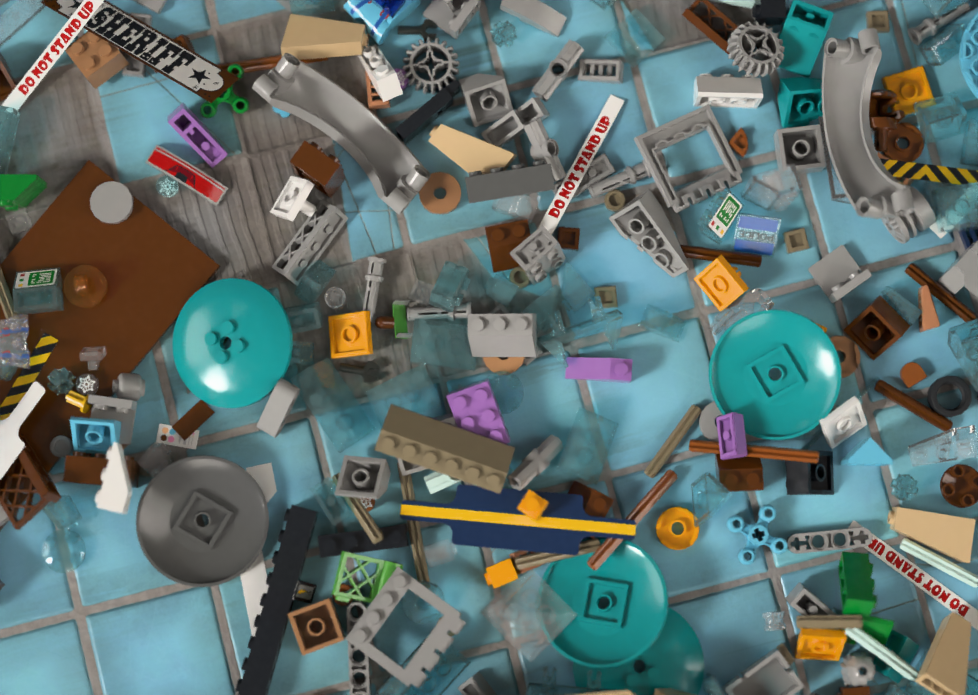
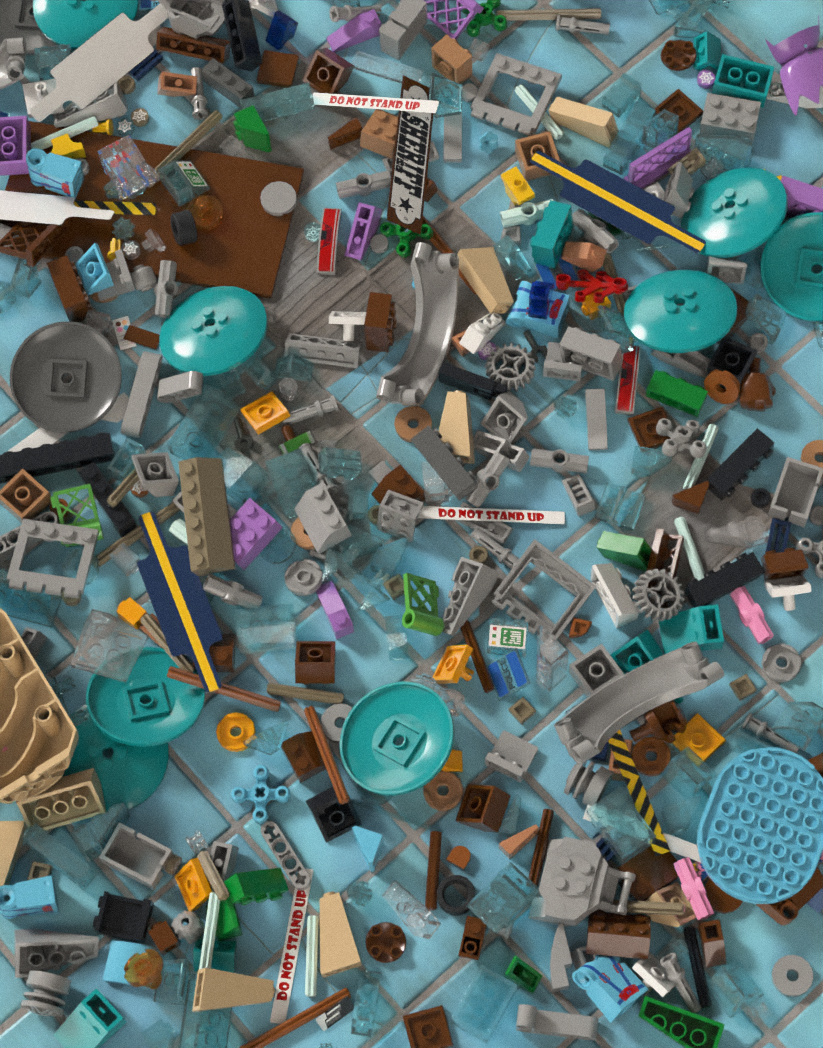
camera: 65 degrees right, 15 degrees down
white slope [95,442,133,514] -> none
sticker [293,580,317,604] -> none
light orange brick [517,490,549,522] -> none
reddish brown tile [558,227,580,251] -> none
medium lavender slope [716,412,748,460] -> none
white tile [819,396,867,449] -> none
none -> light grey beam [121,351,163,438]
none -> light grey piece [154,260,178,318]
none -> black tyre [170,210,198,246]
none -> light grey tile [285,559,323,596]
none -> reddish brown slope [295,641,336,684]
none -> reddish brown slope [328,117,362,150]
none -> light grey piece [336,171,391,199]
none -> light grey tile [368,461,392,485]
none -> light grey tile [370,234,389,254]
none -> bright green piece [402,573,444,636]
none -> slope [596,531,652,572]

